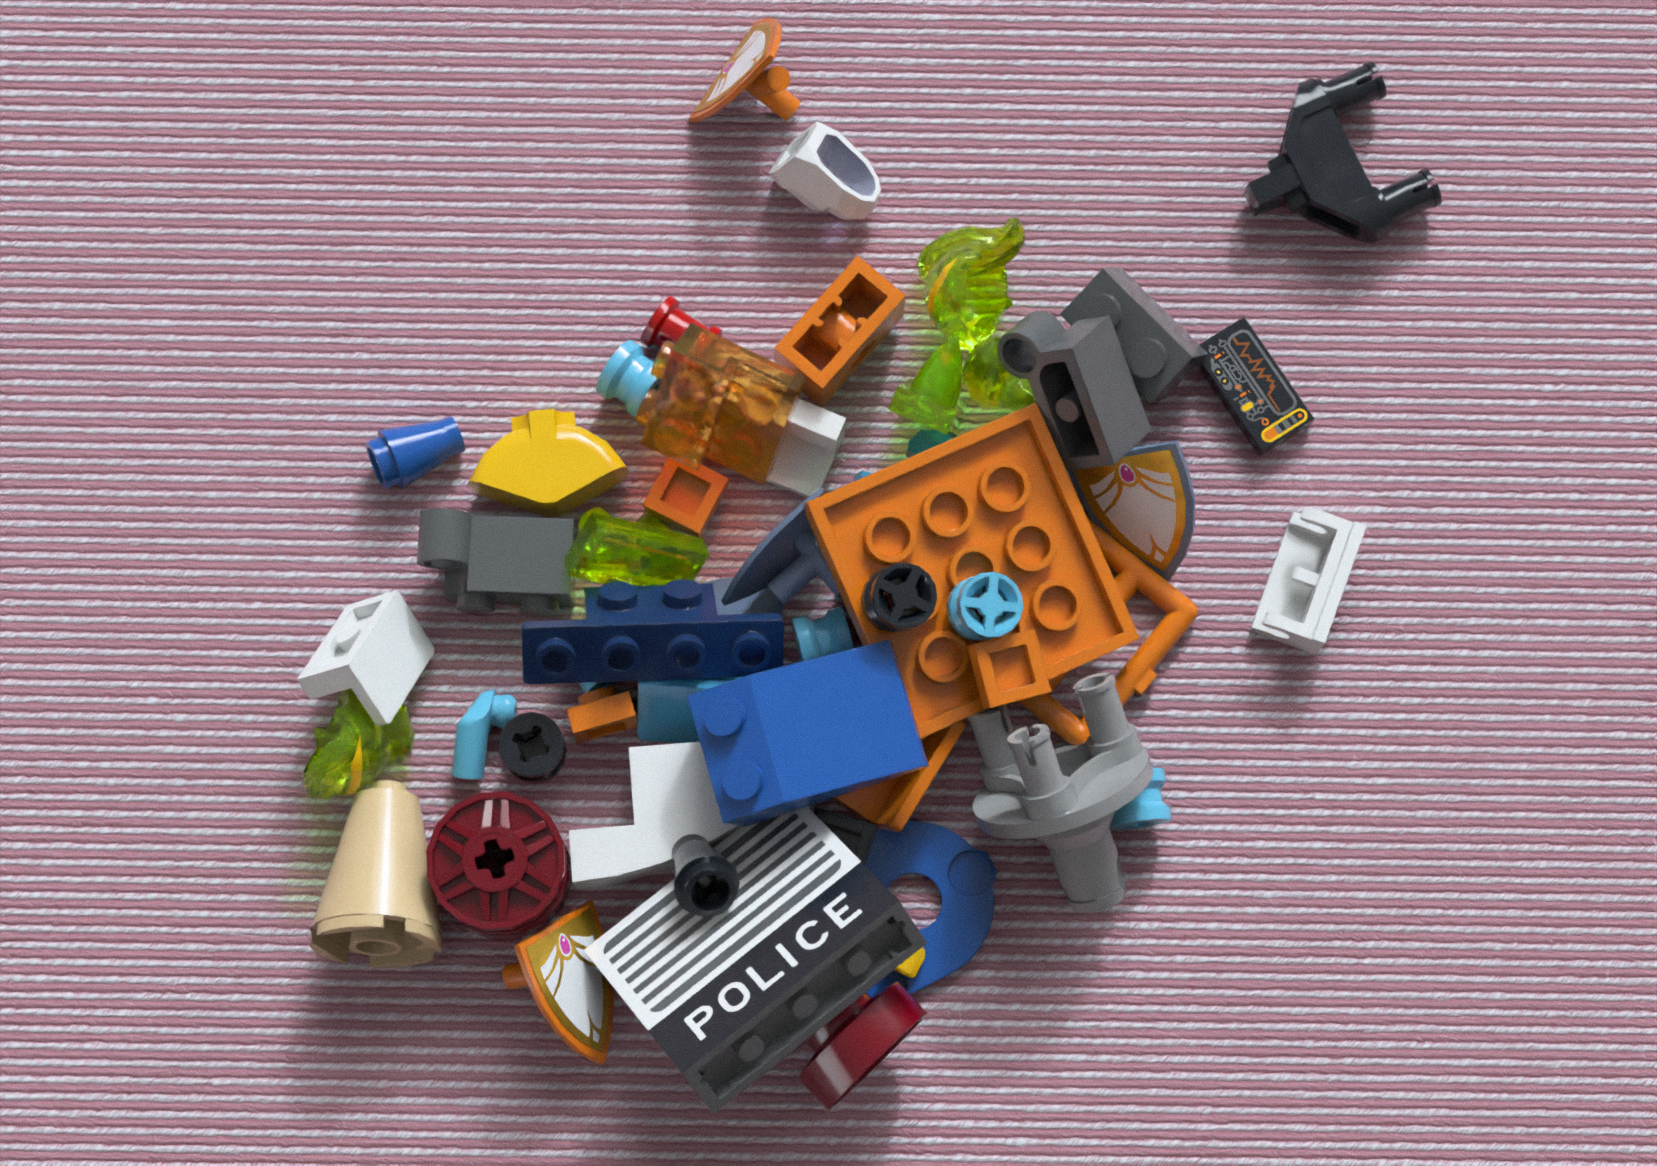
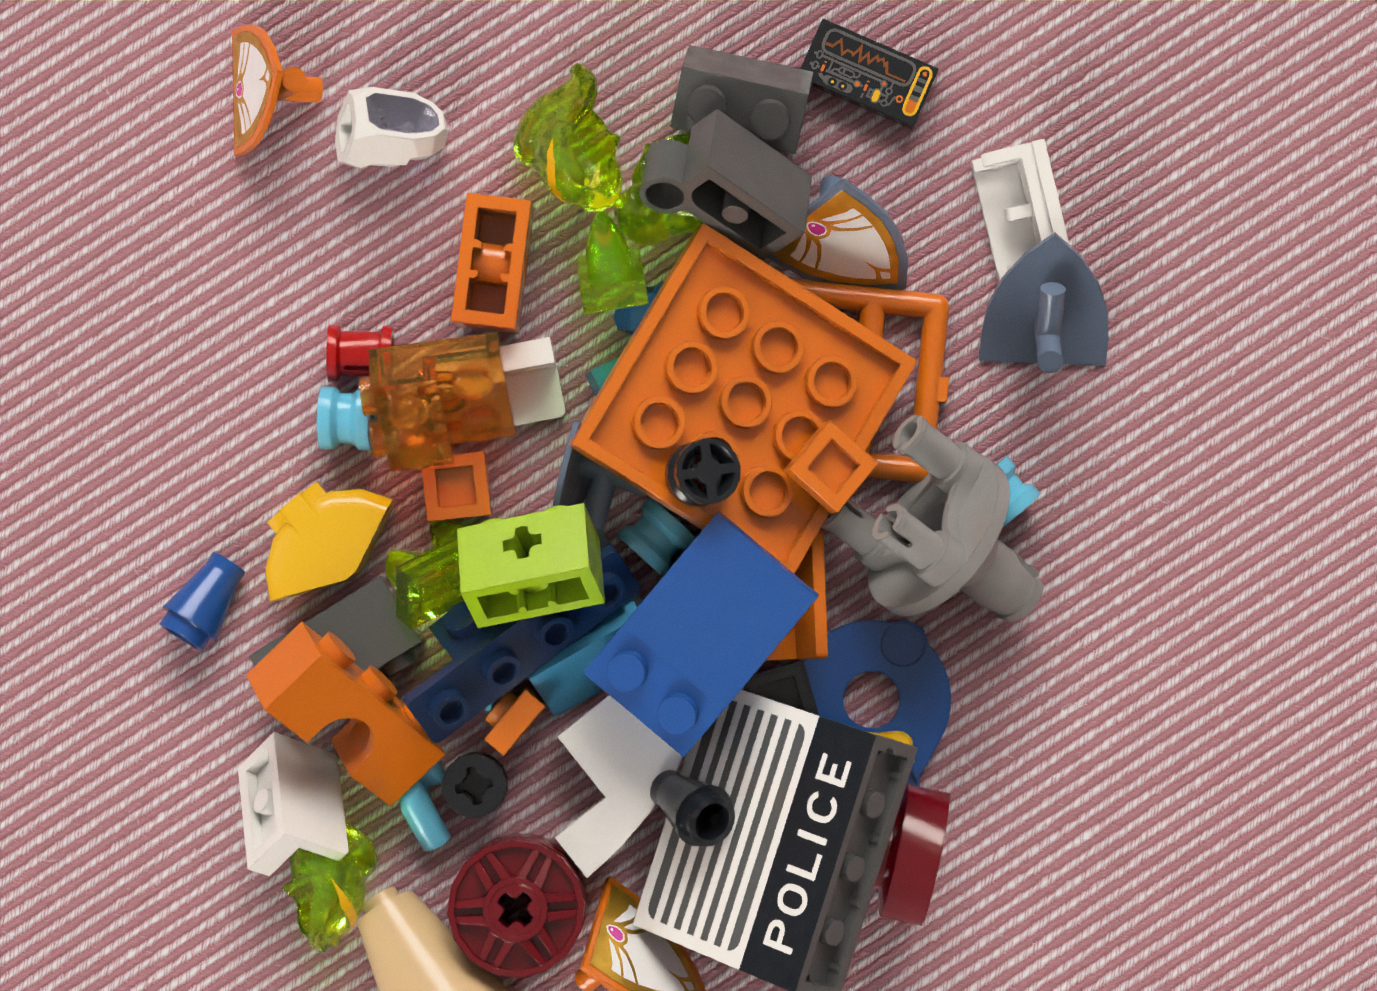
camera: 25 degrees left, 10 degrees up
medium azure wheel [946,572,1023,641] -> none
none -> orange arch [246,621,446,807]
none -> lime brick [457,503,605,628]
none -> sand blue shield [979,232,1109,373]

